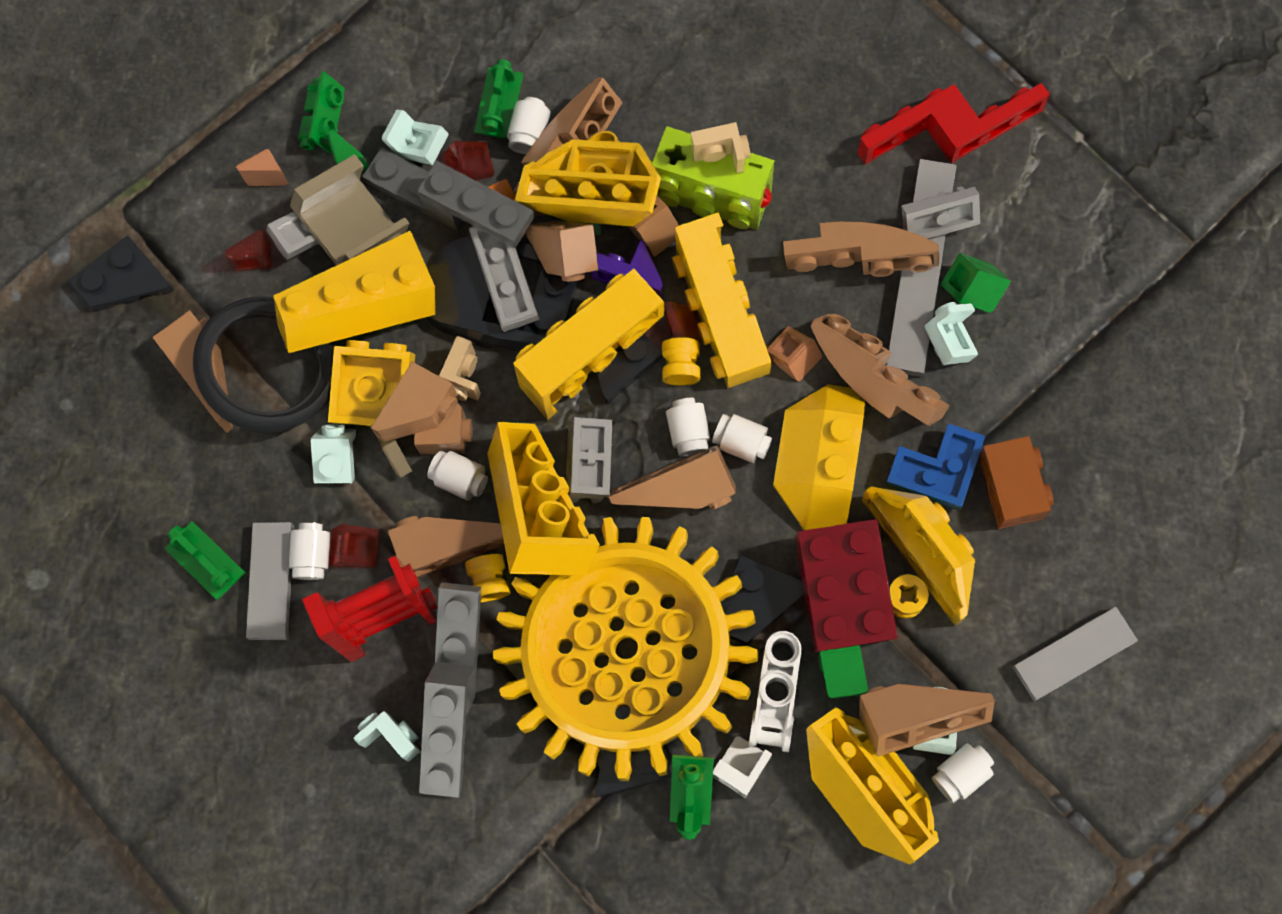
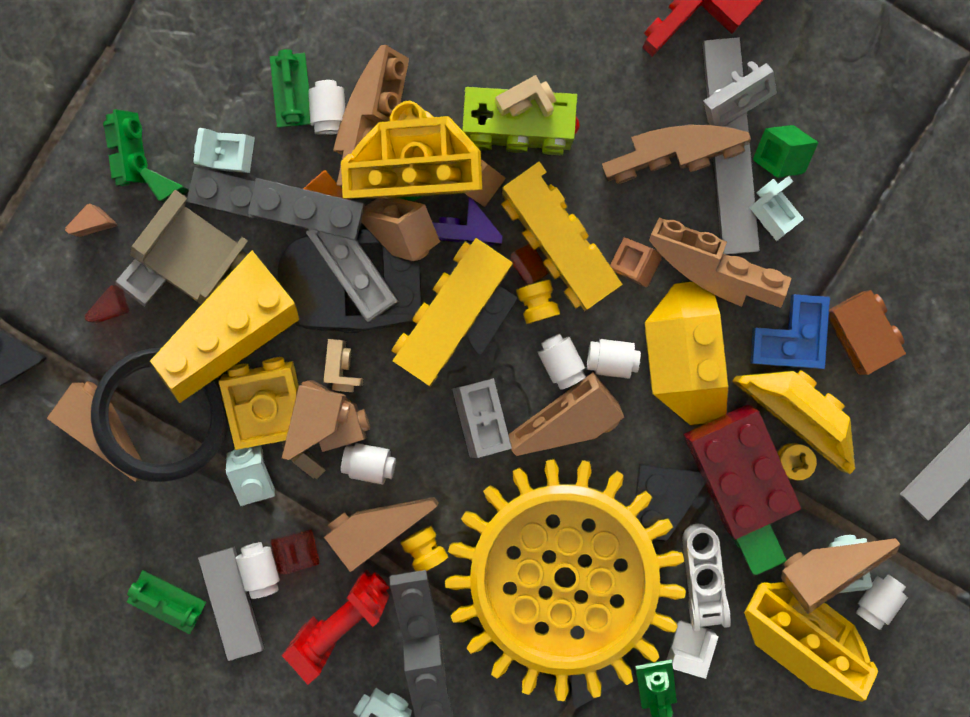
camera: 25 degrees left, 15 degrees up
clear red slope [444,141,494,181] -> none
yellow wedge [487,422,600,576] -> none

